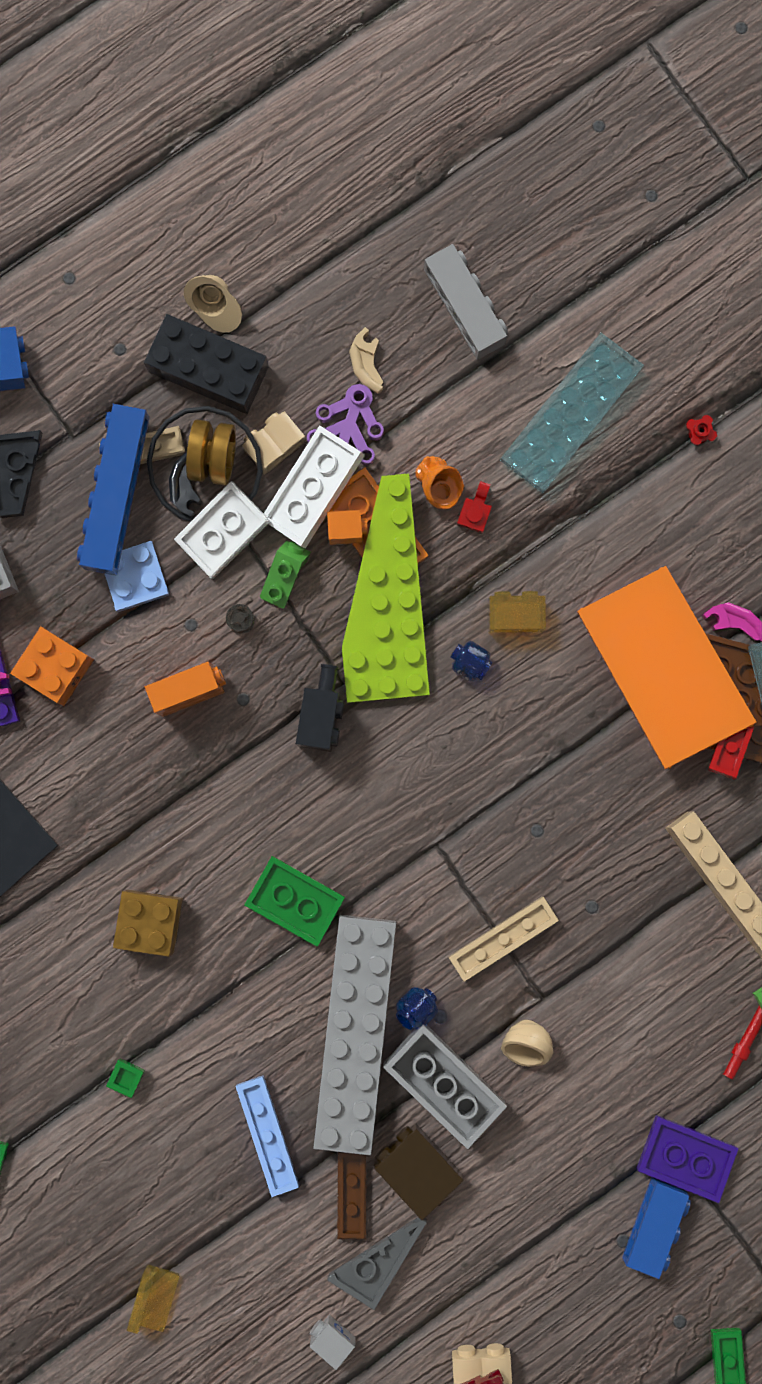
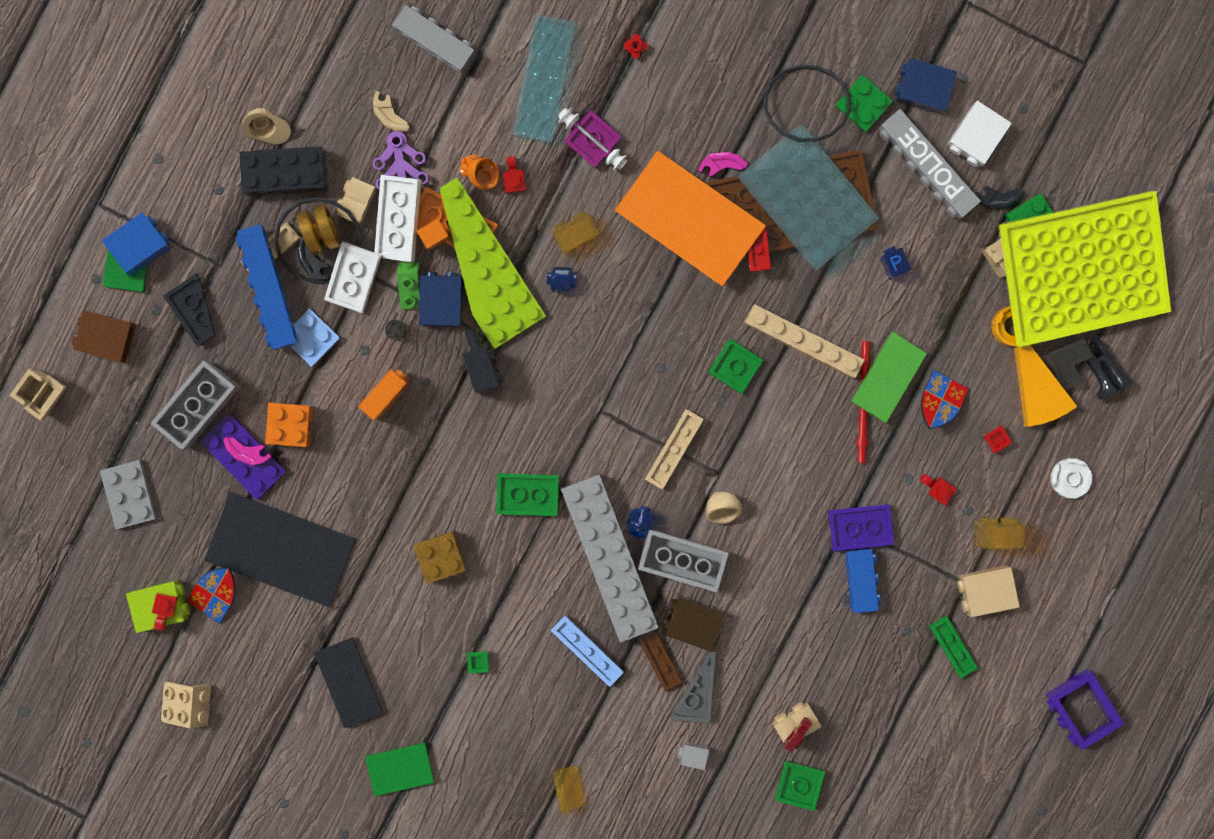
camera: 30 degrees left, 5 degrees up
none -> dark blue brick [419,272,463,327]
none -> magenta plate [558,107,627,171]
none -> green tile [708,339,764,394]

